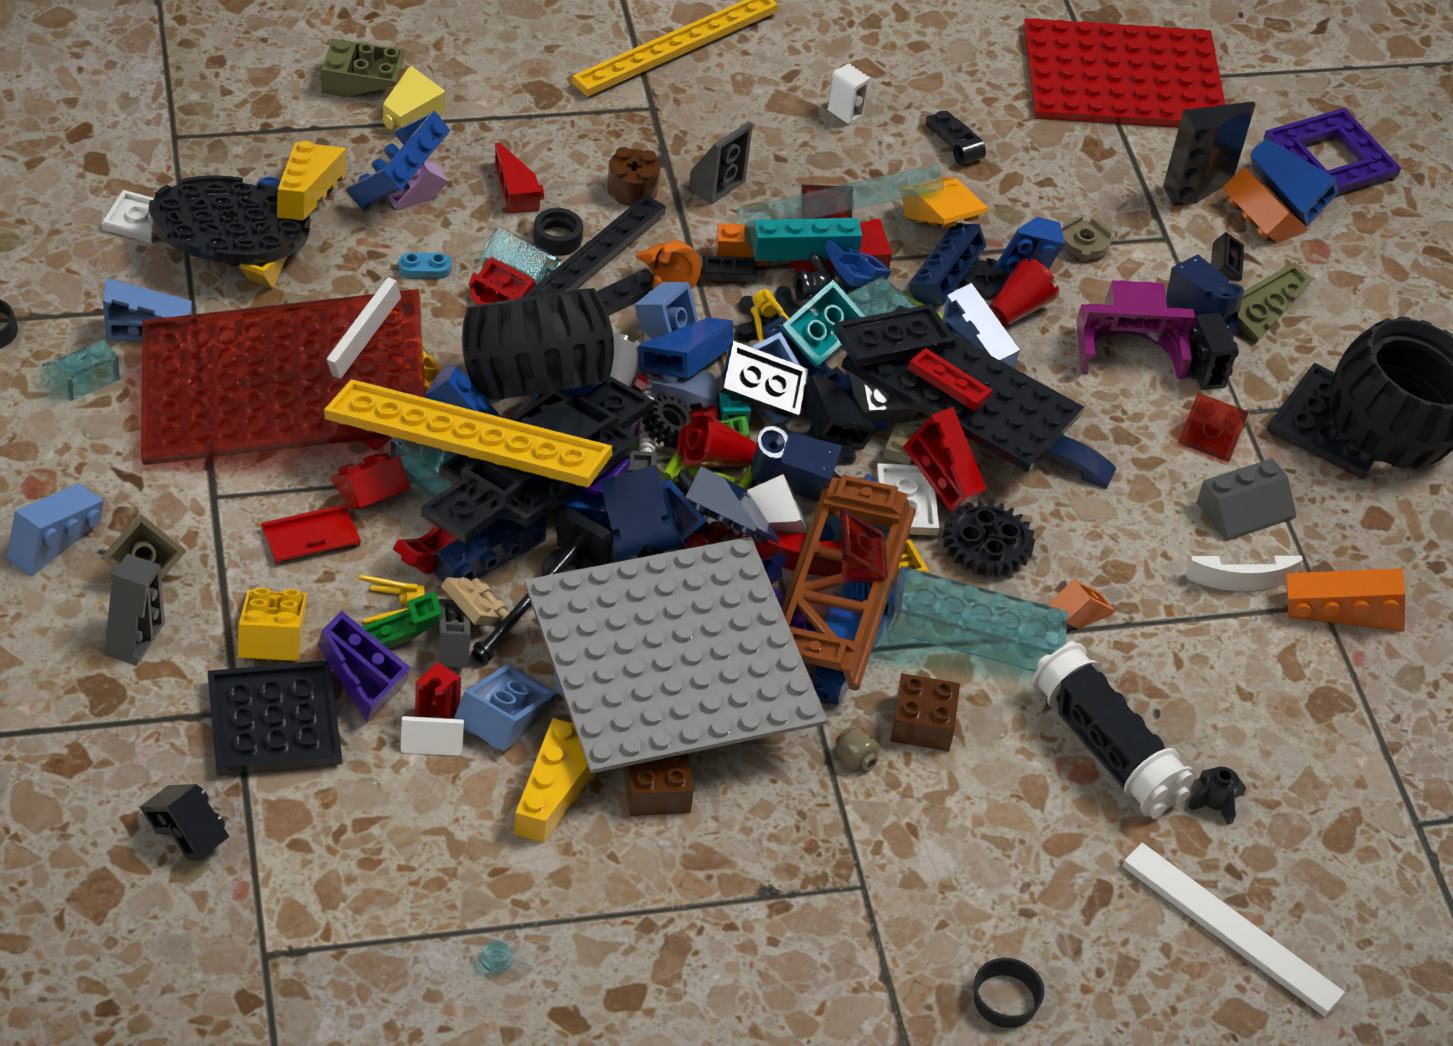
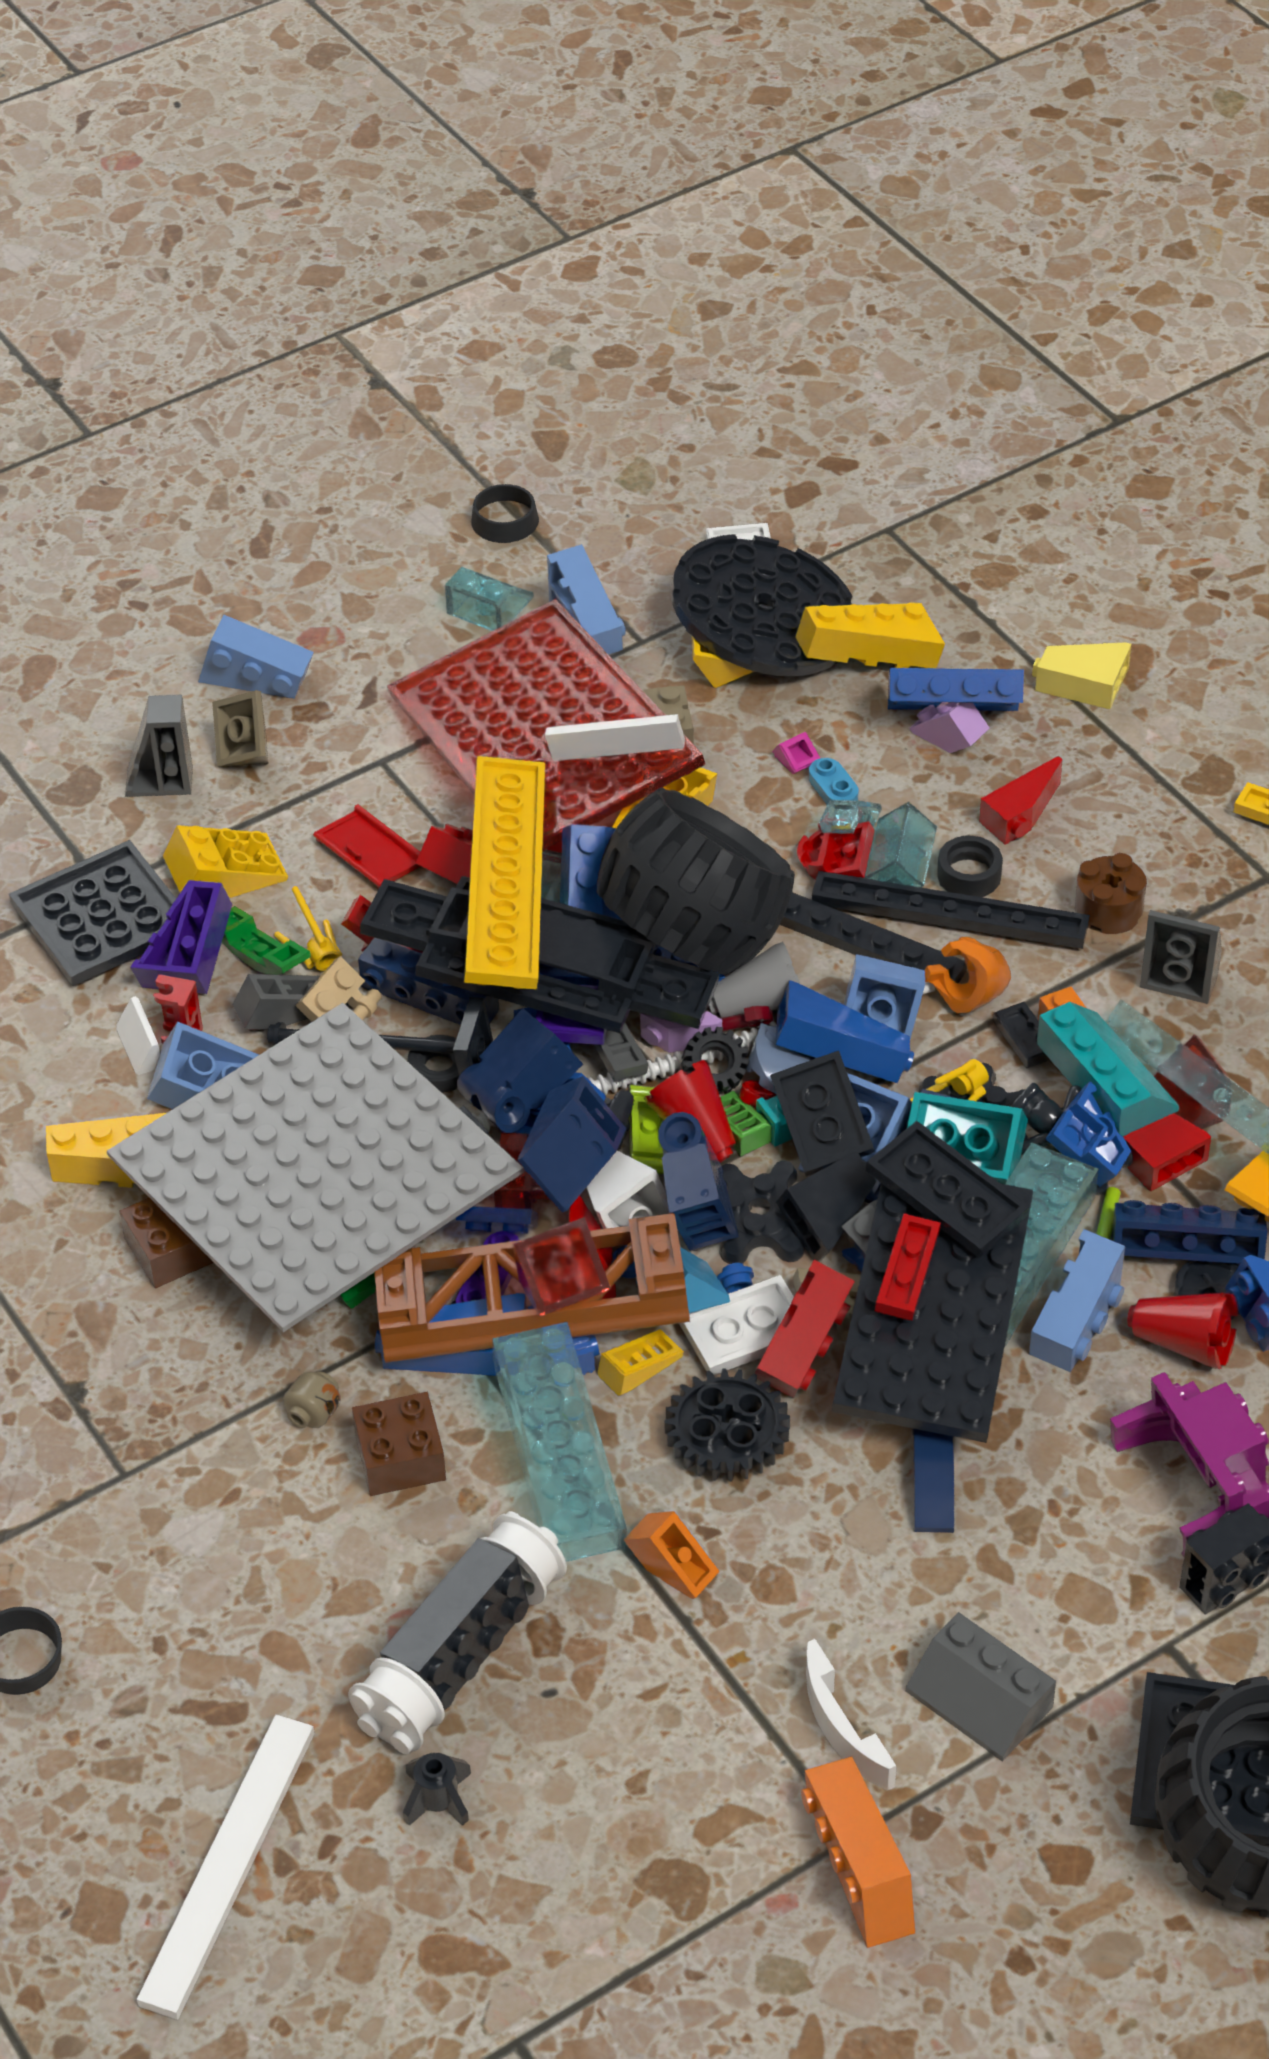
camera: 75 degrees right, 0 degrees up
olive slope [321,38,406,97] -> none
clear red slope [1178,393,1250,462] -> none
none -> dark pink slope [772,732,820,774]
none -> clear light blue slope [819,800,882,834]

